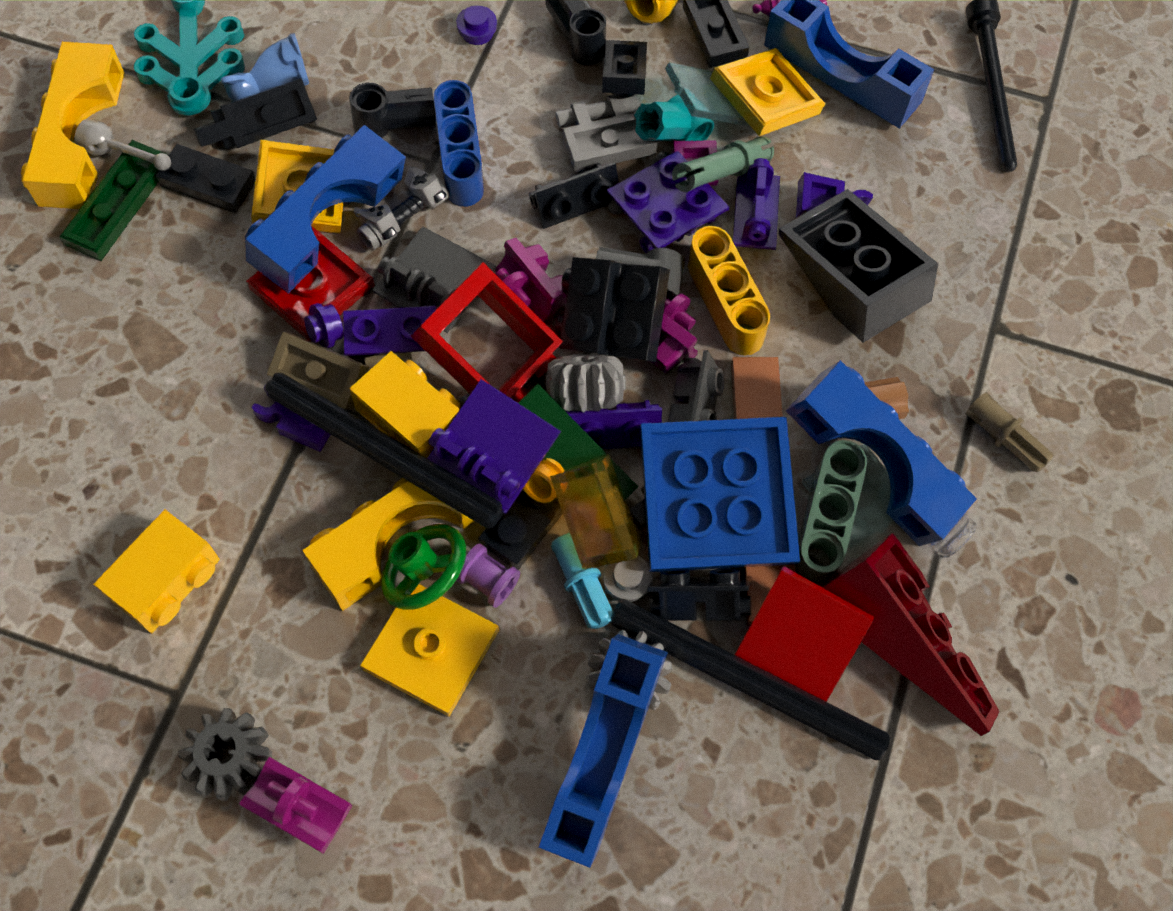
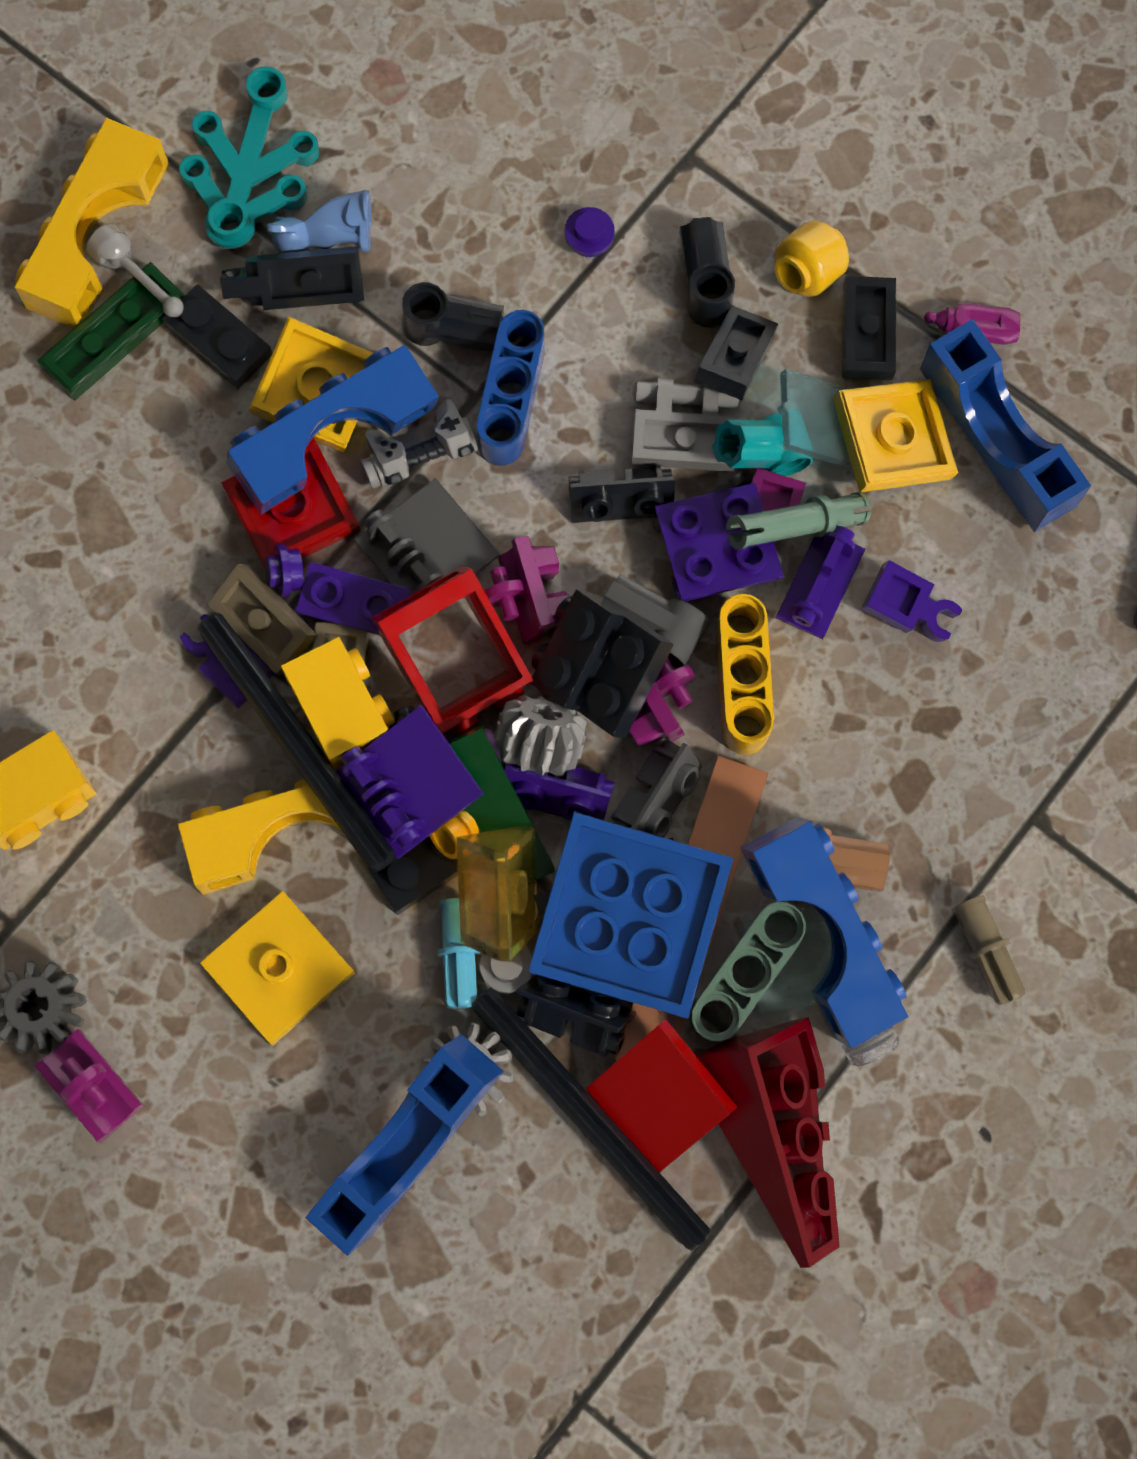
camera: 20 degrees right, 10 degrees up
green piece [381,524,466,610] -> none
medium lavender bush [456,544,520,608] -> none
black slope [779,189,938,343] -> none

